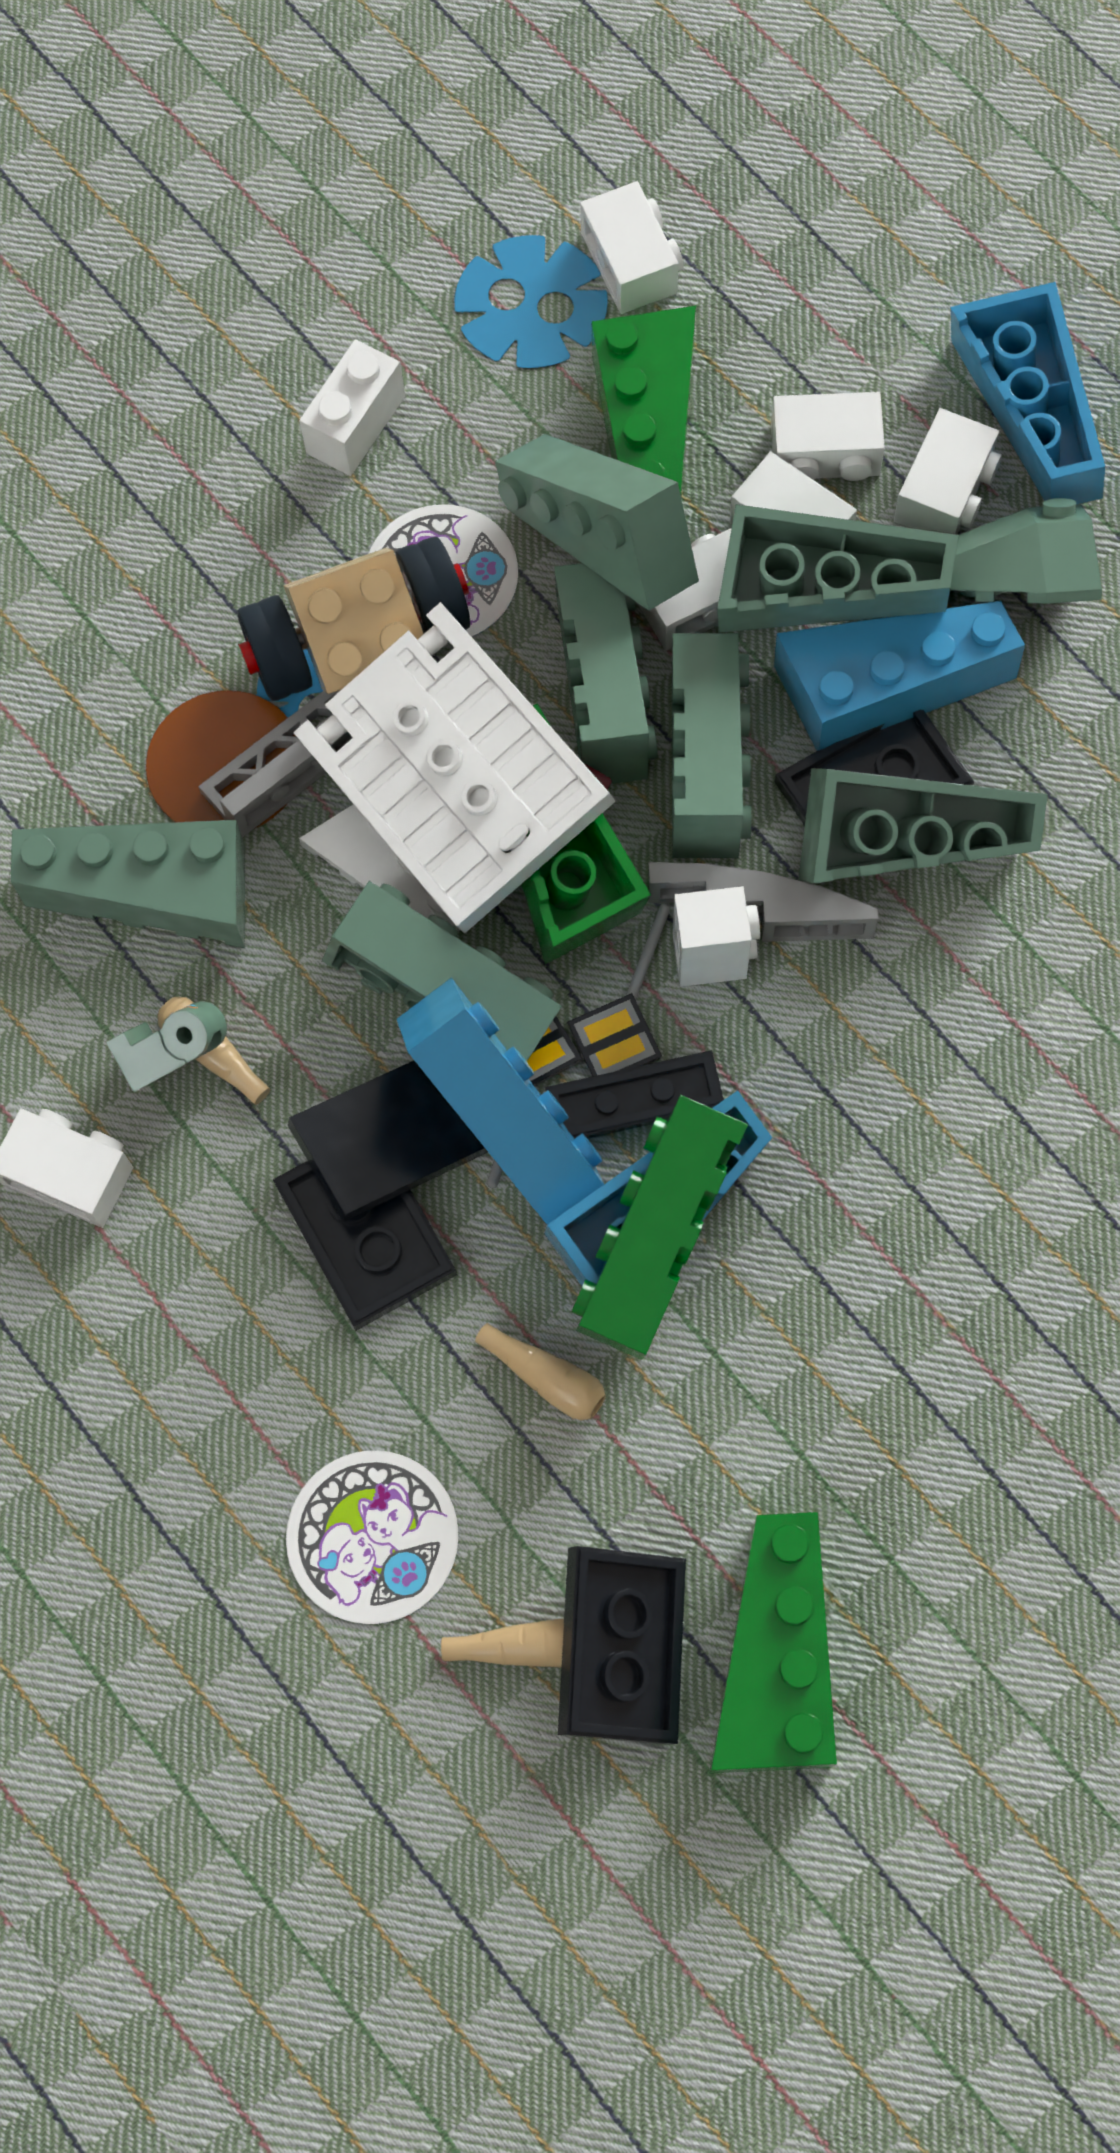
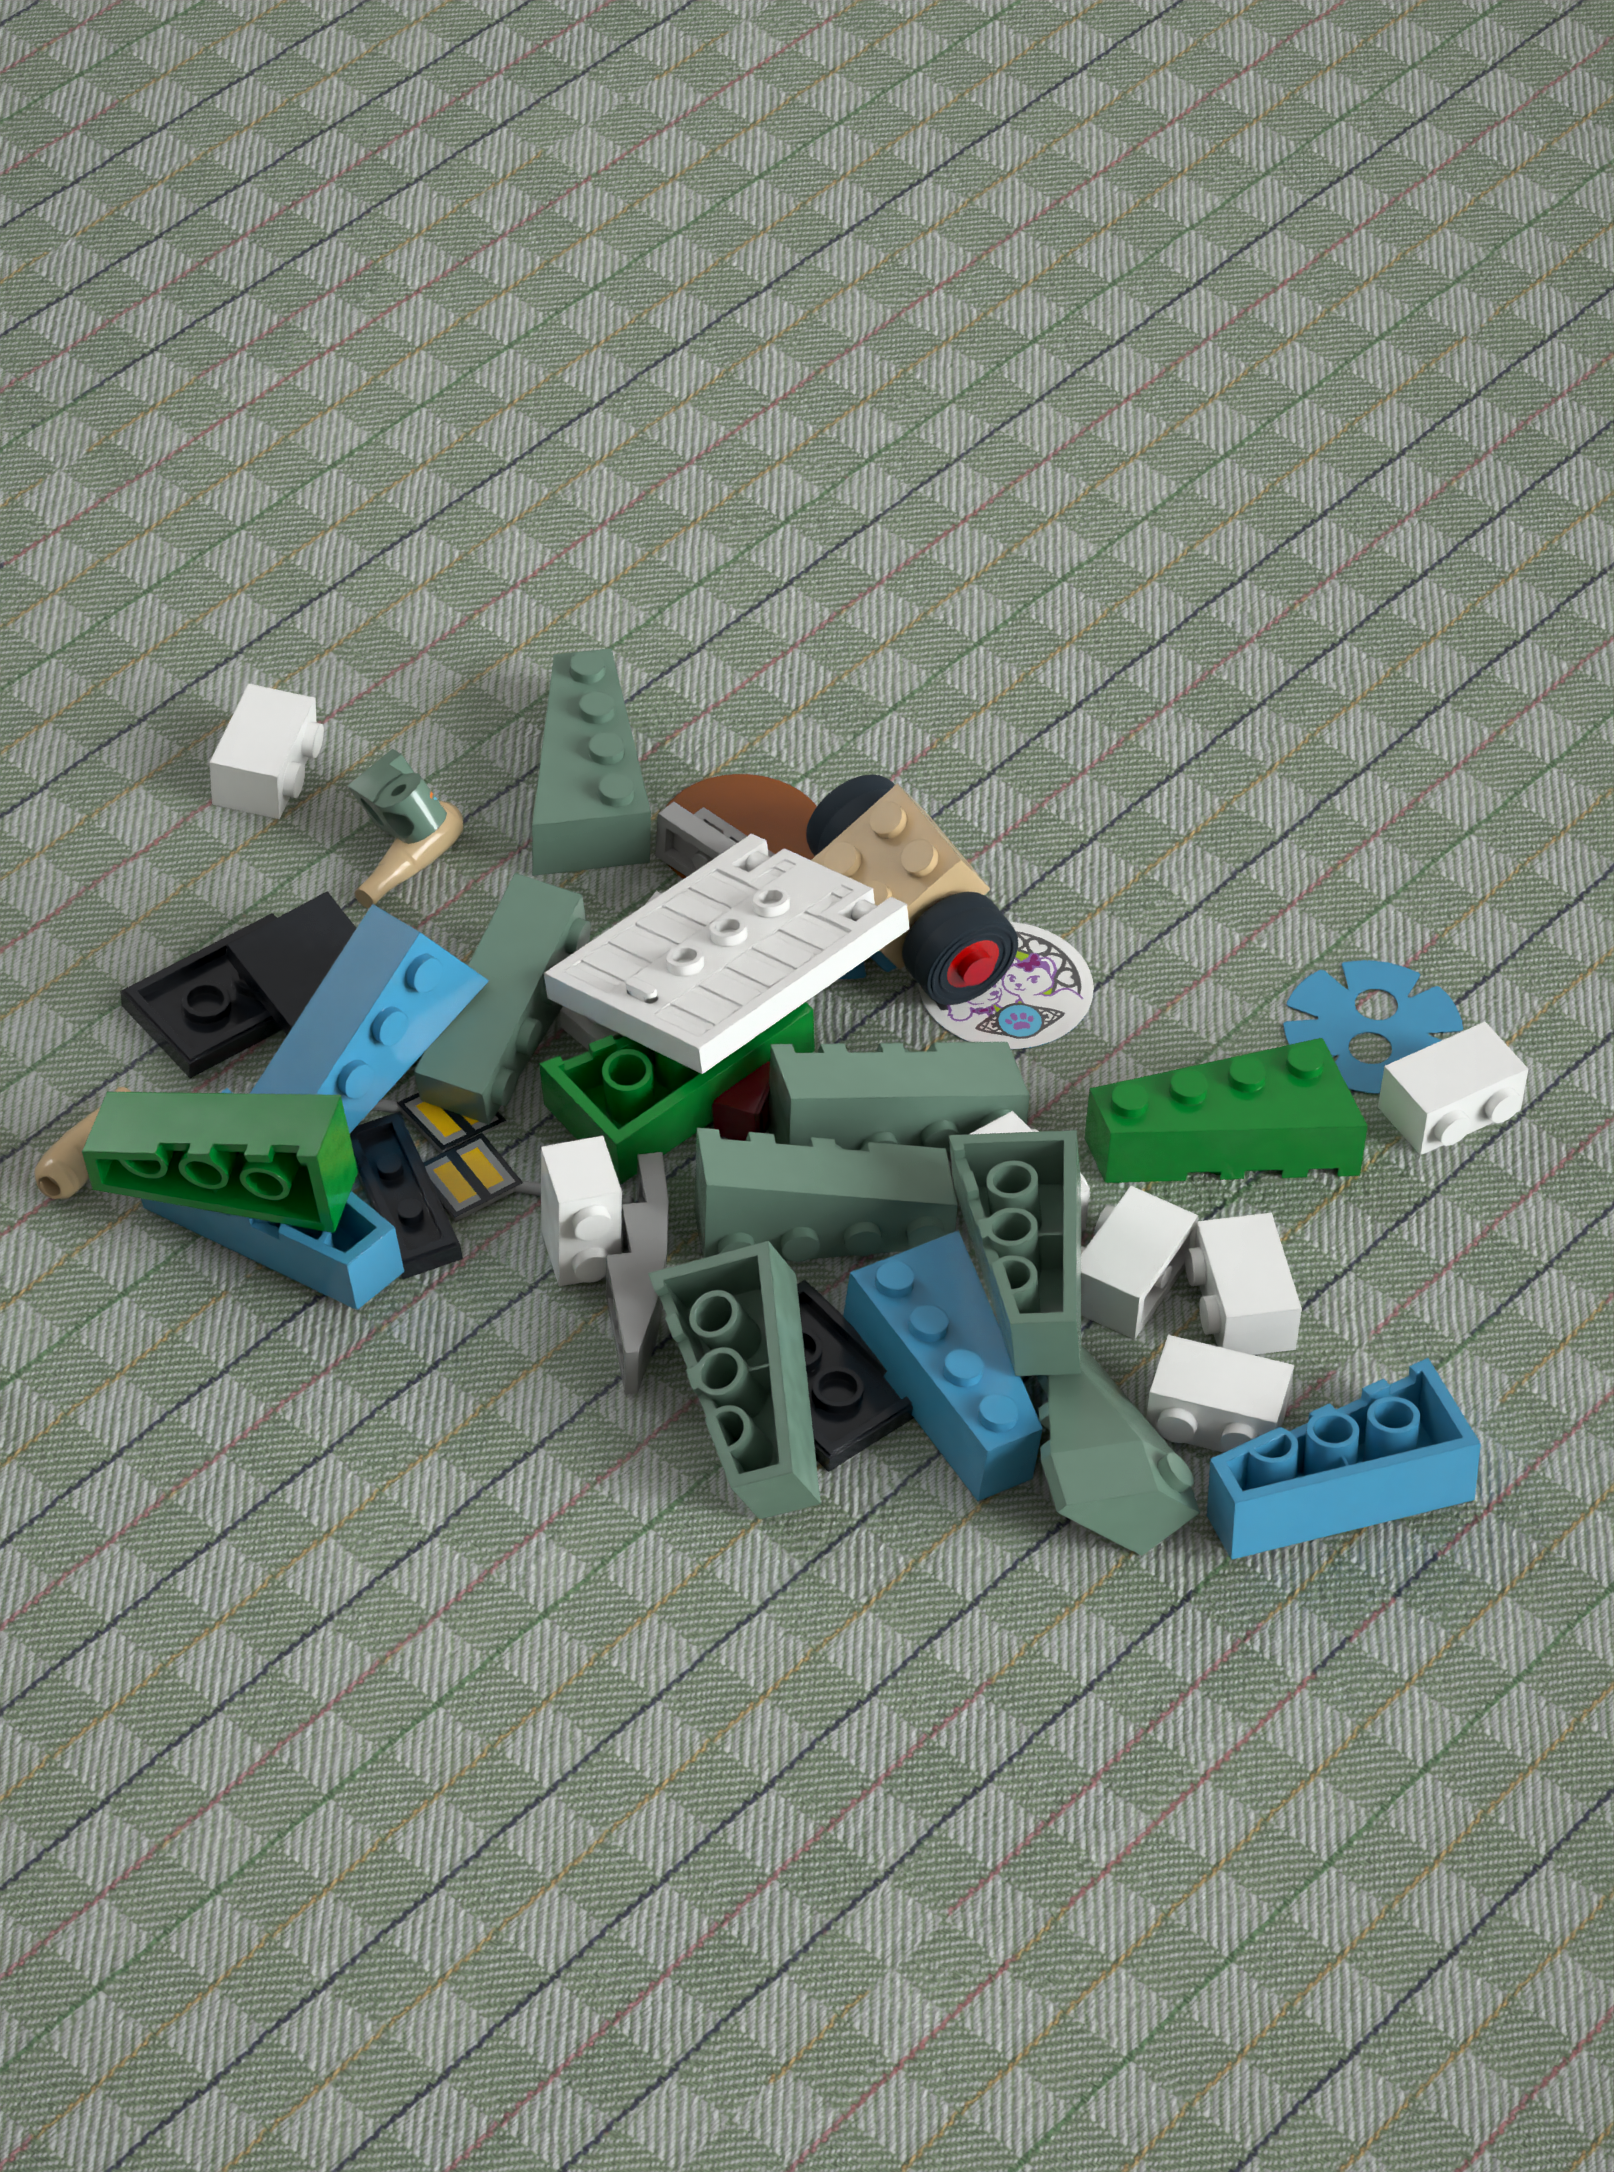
camera: 75 degrees right, 25 degrees down
white brick [299,339,405,476] -> none
sand green wedge [495,434,699,611] -> none

